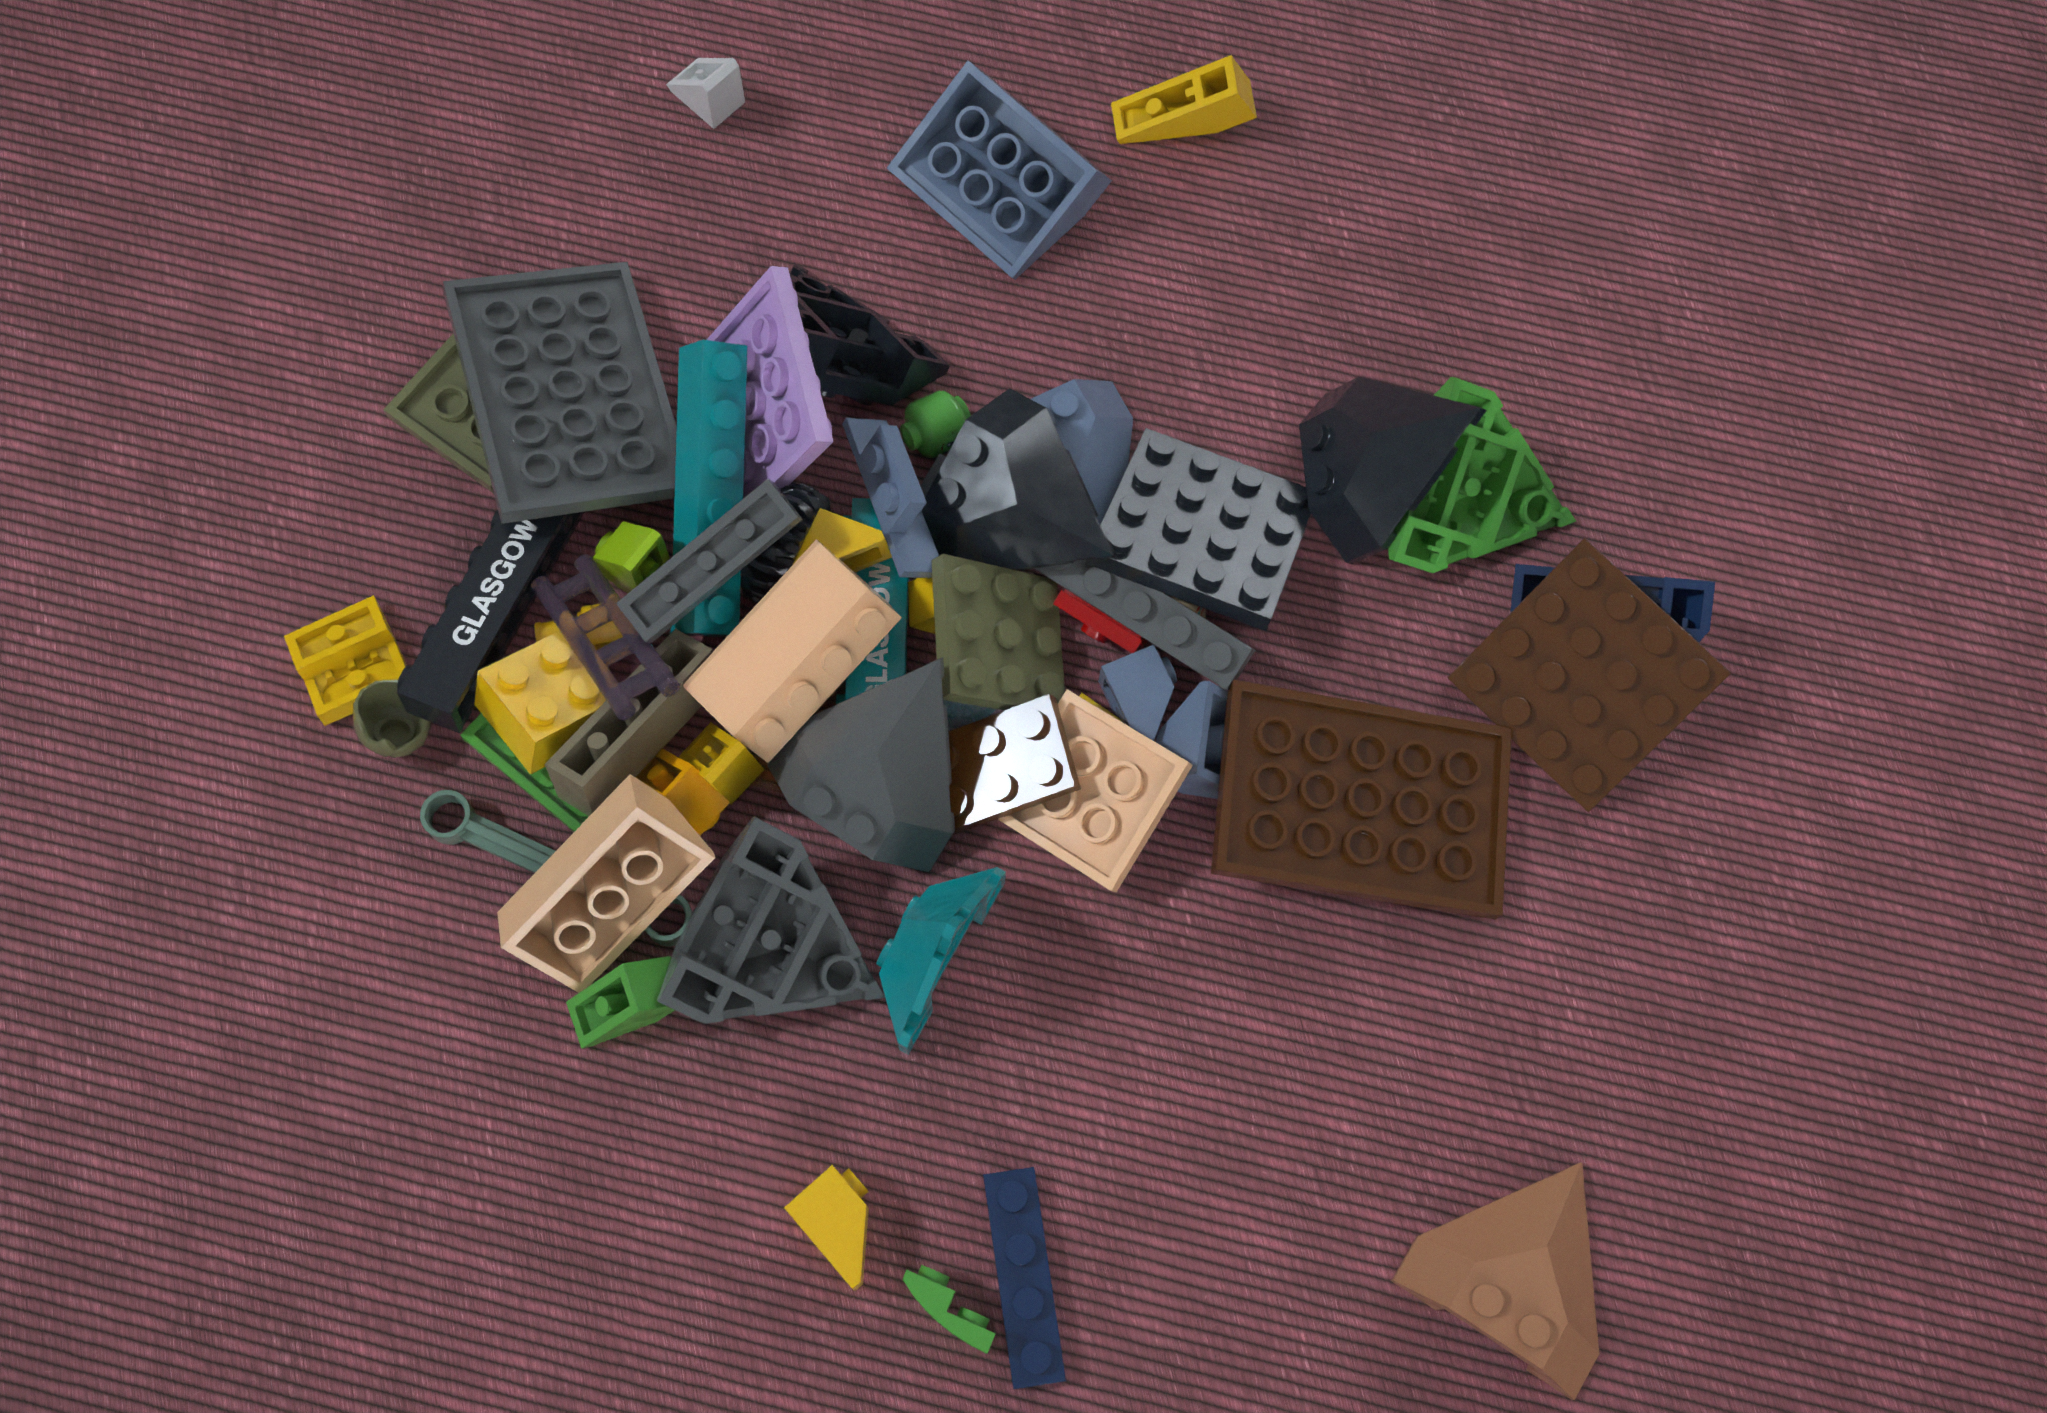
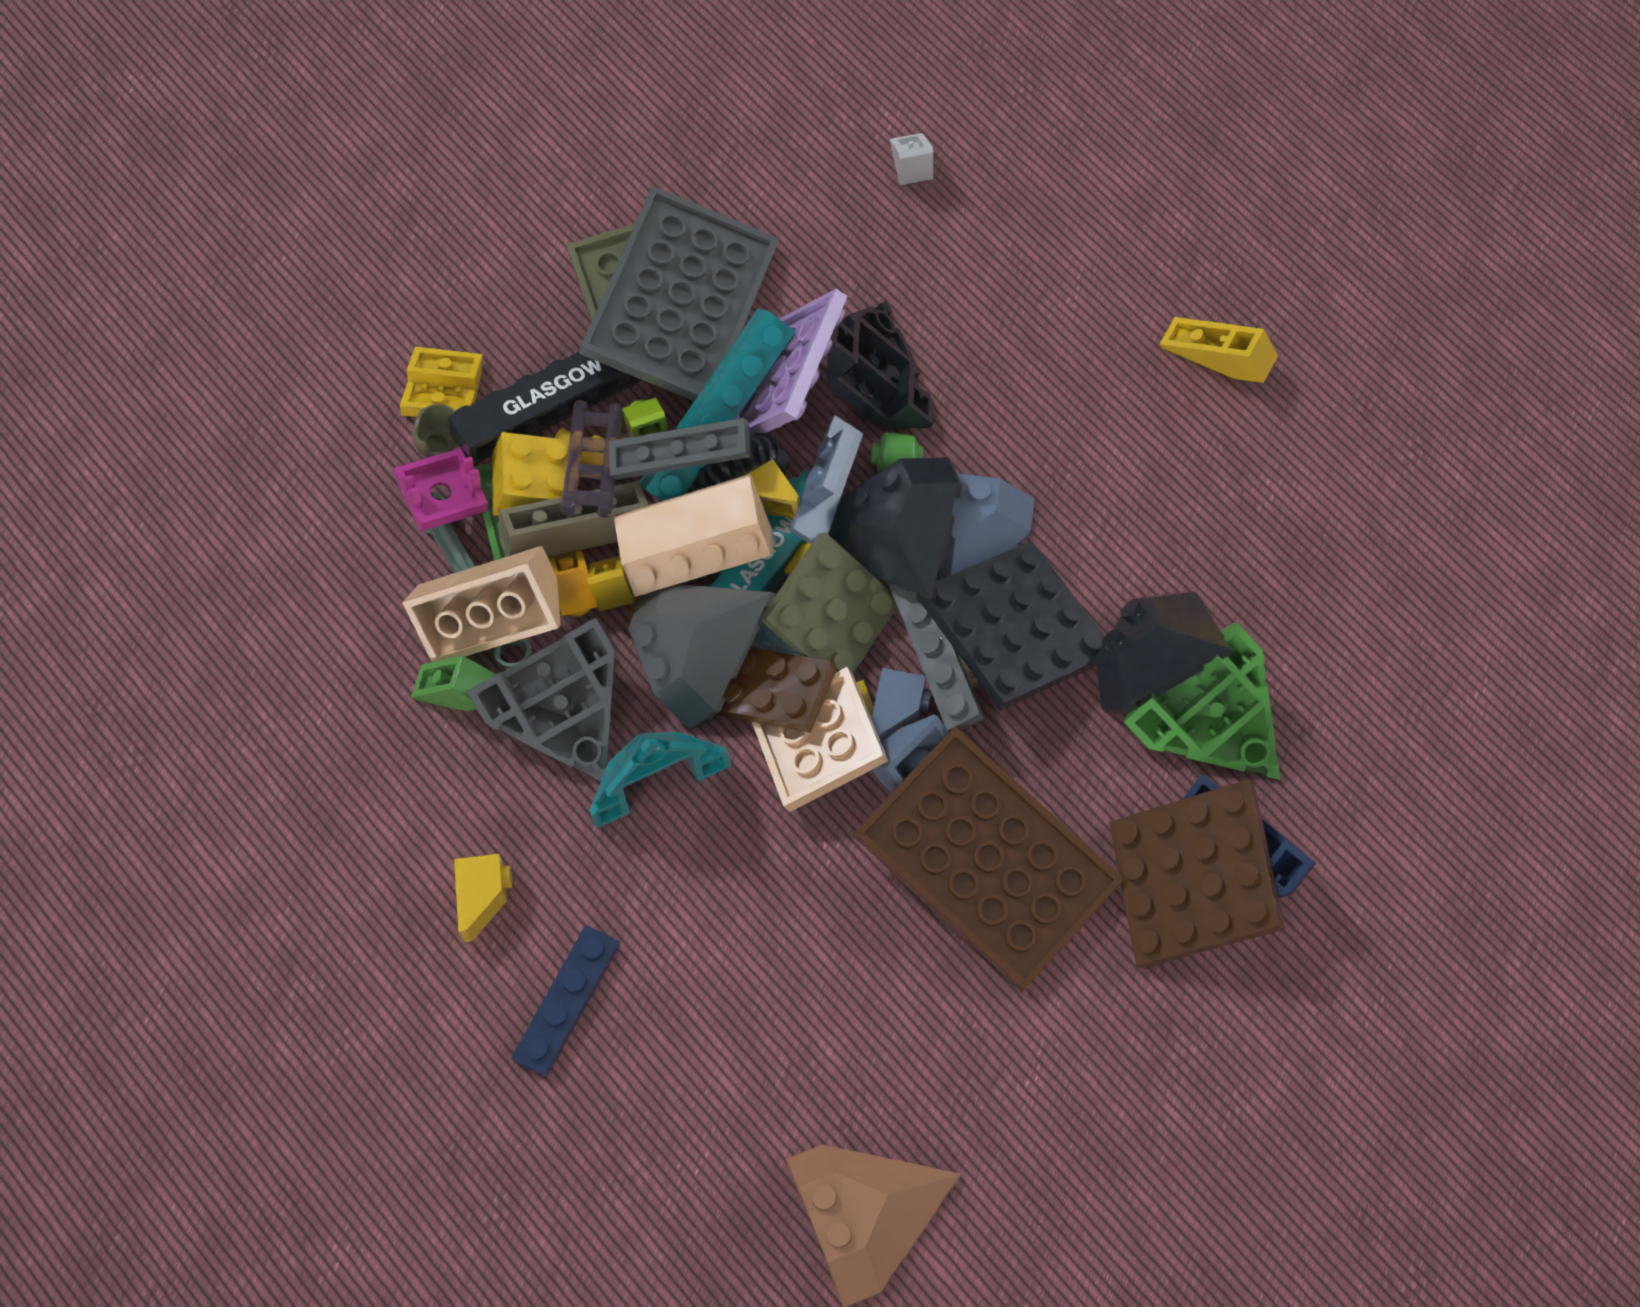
camera: 45 degrees right, 5 degrees down
sand blue slope [887,60,1112,280] -> none
bright green slope [903,1265,996,1354] -> none
red plate [1053,589,1148,653] -> none
none -> dark pink piece [394,448,488,532]

